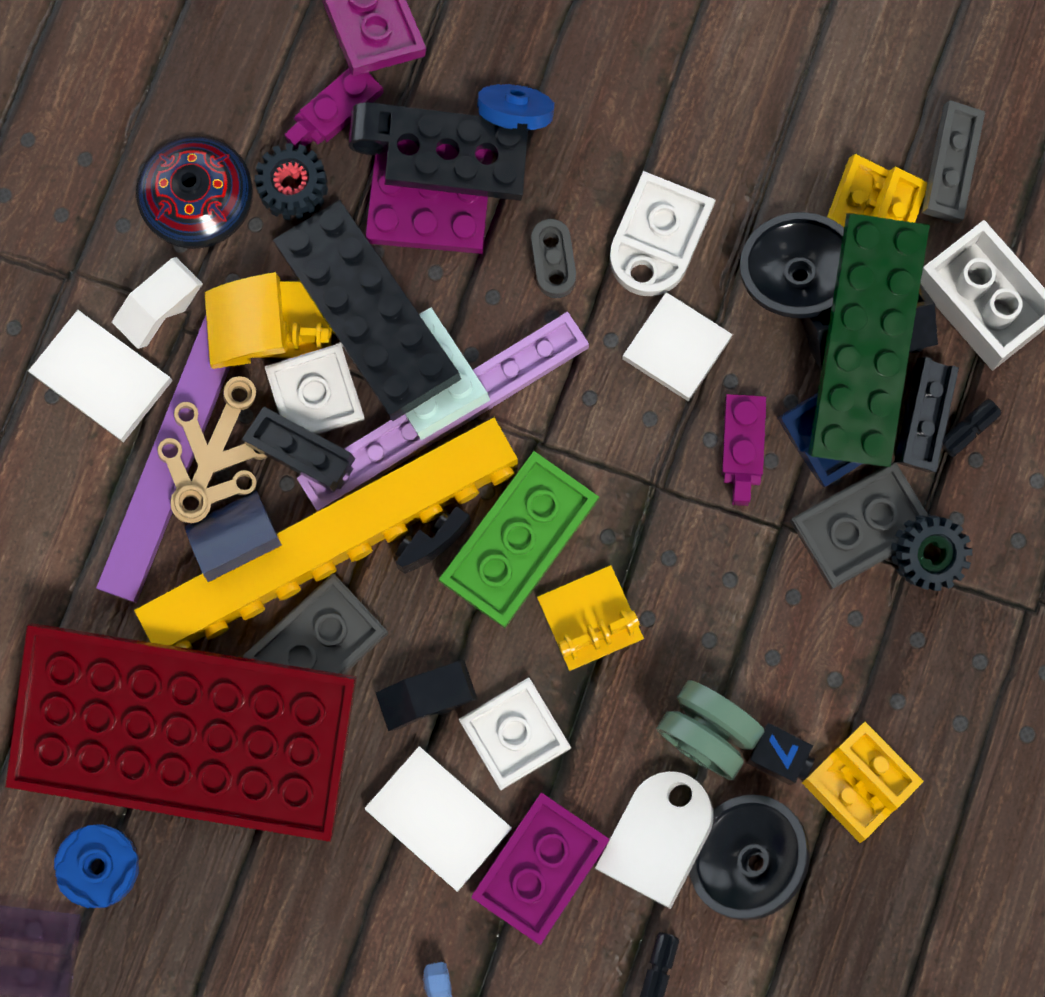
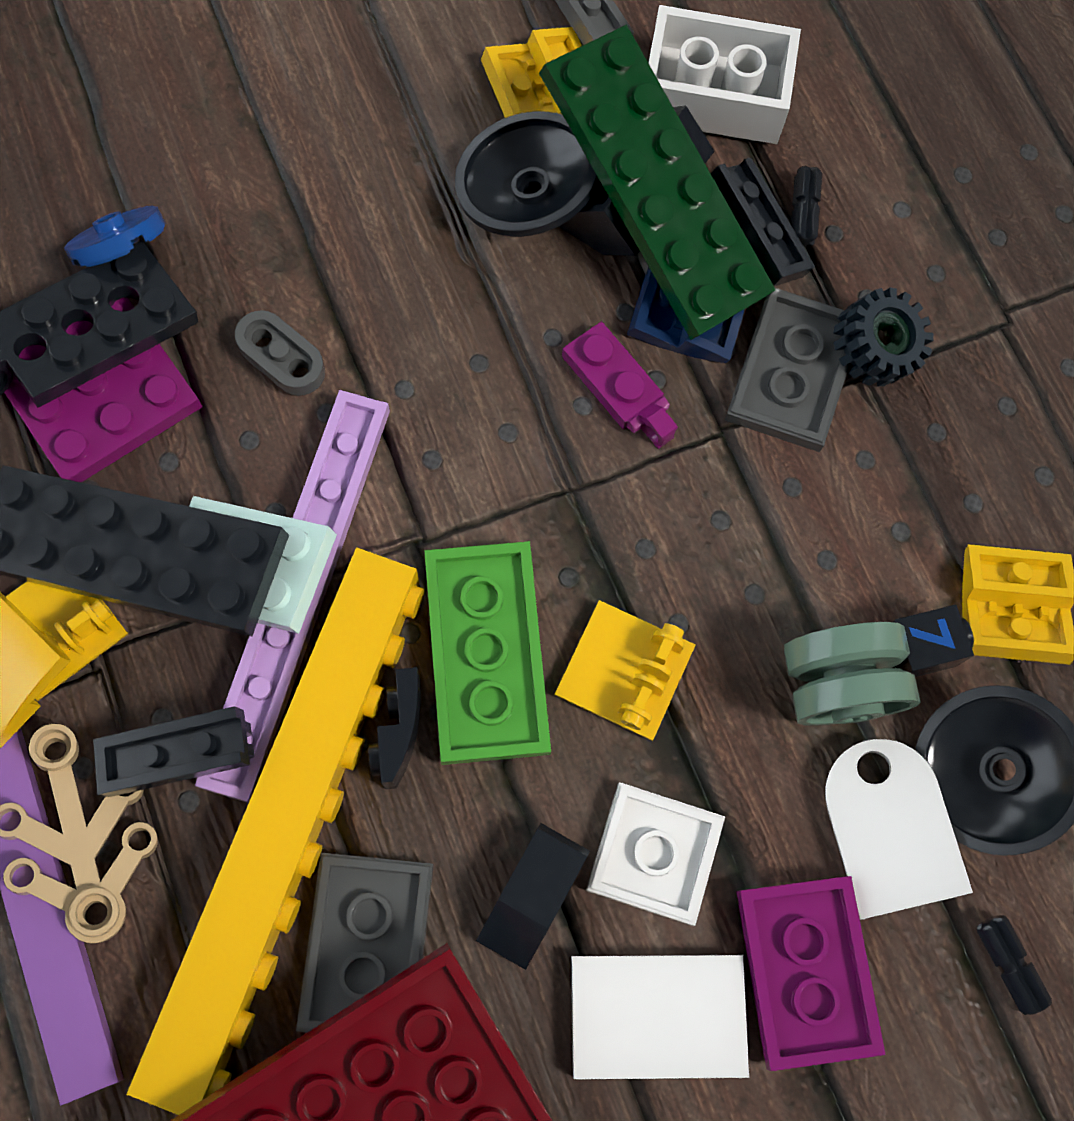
camera: 50 degrees left, 5 degrees down
dark blue slope [184,490,282,582] -> none
white tile [265,343,365,435] -> none
white tile [610,171,716,296] -> none
white tile [622,292,733,402] -> none

